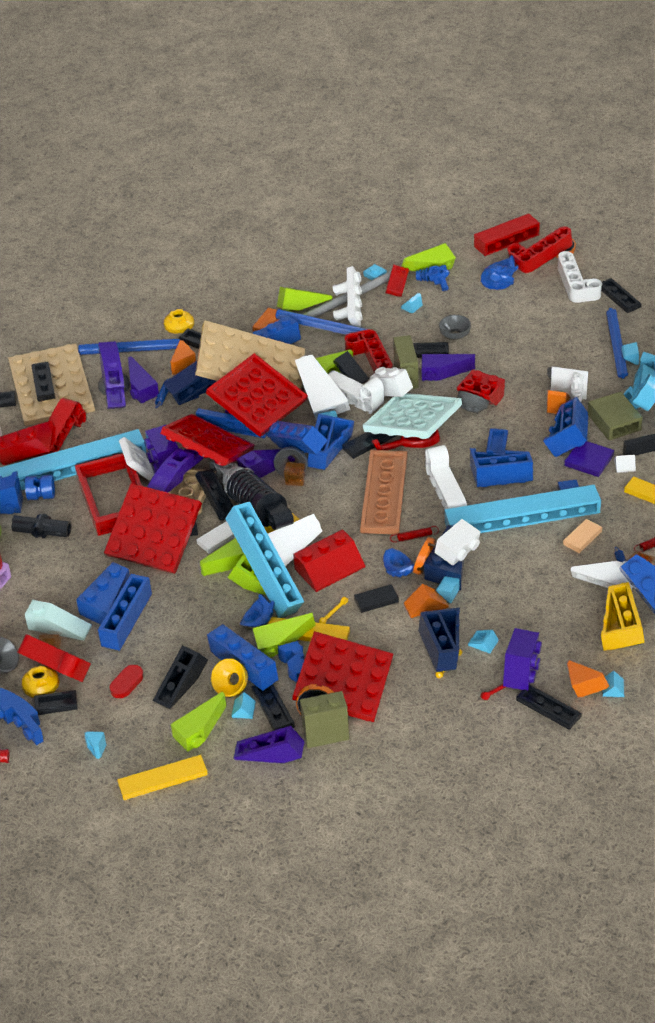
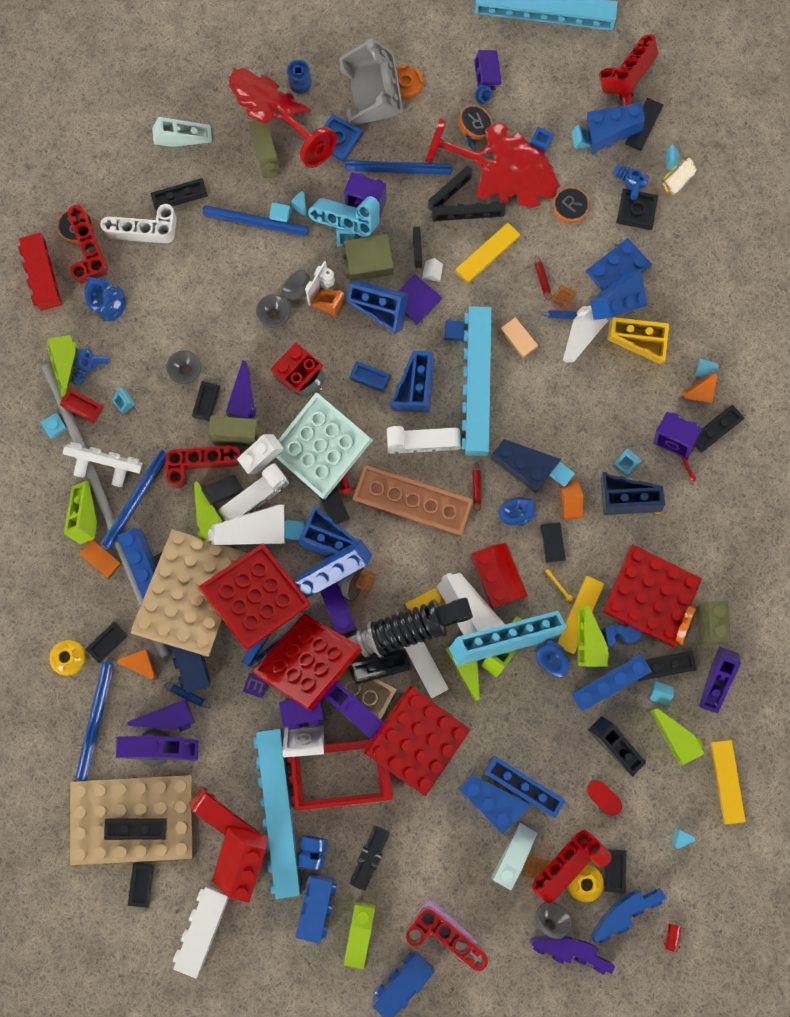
camera: 80 degrees left, 35 degrees up
yellow piece [211,659,248,697] -> none
orange tile [413,537,436,575] -> none
white brick [435,519,481,566] -> none
none -> dark grey piece [256,294,290,328]

